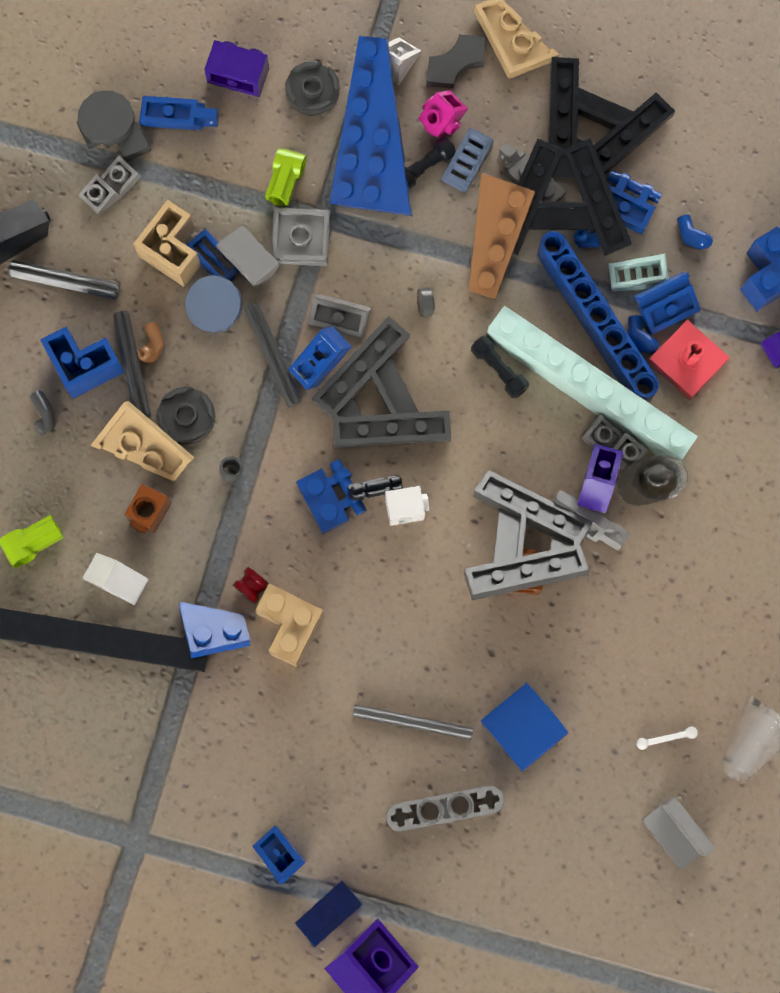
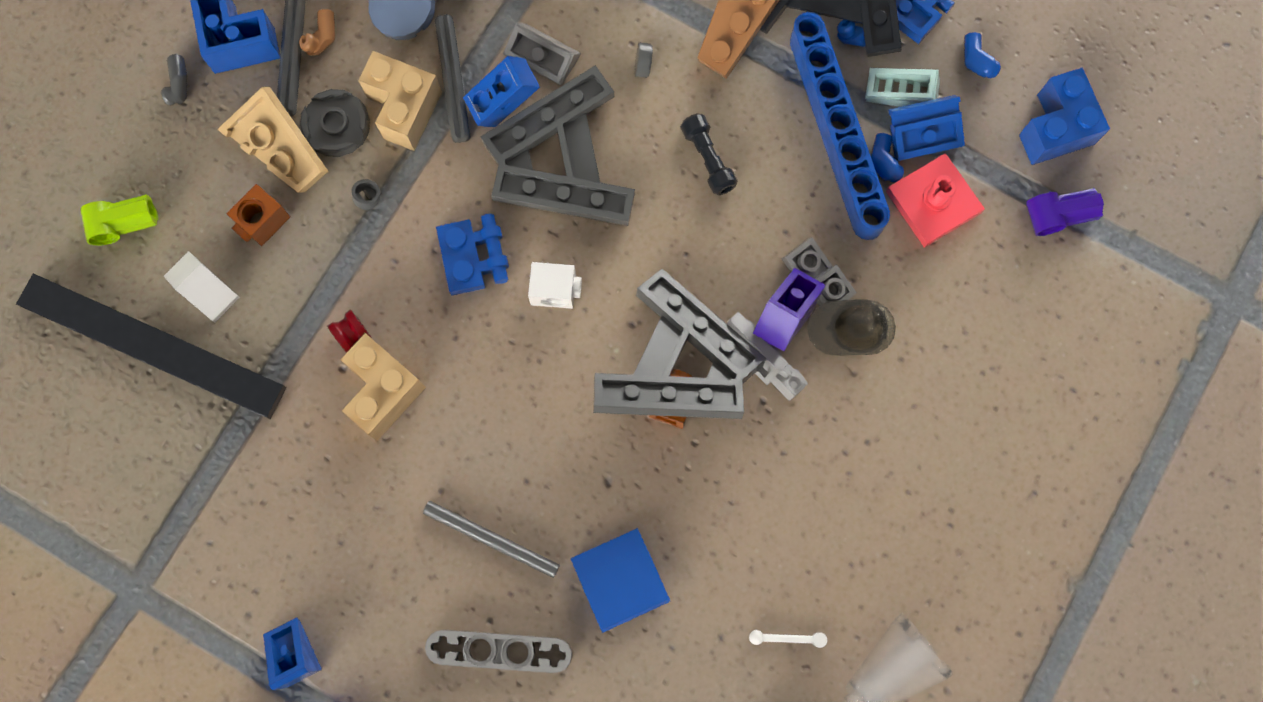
camera: 20 degrees right, 0 degrees up
wing [179,602,250,658] -> none
black axle [347,475,403,501] -> none
light aqua brick [486,305,698,468] -> none
none -> tan brick [358,51,442,151]

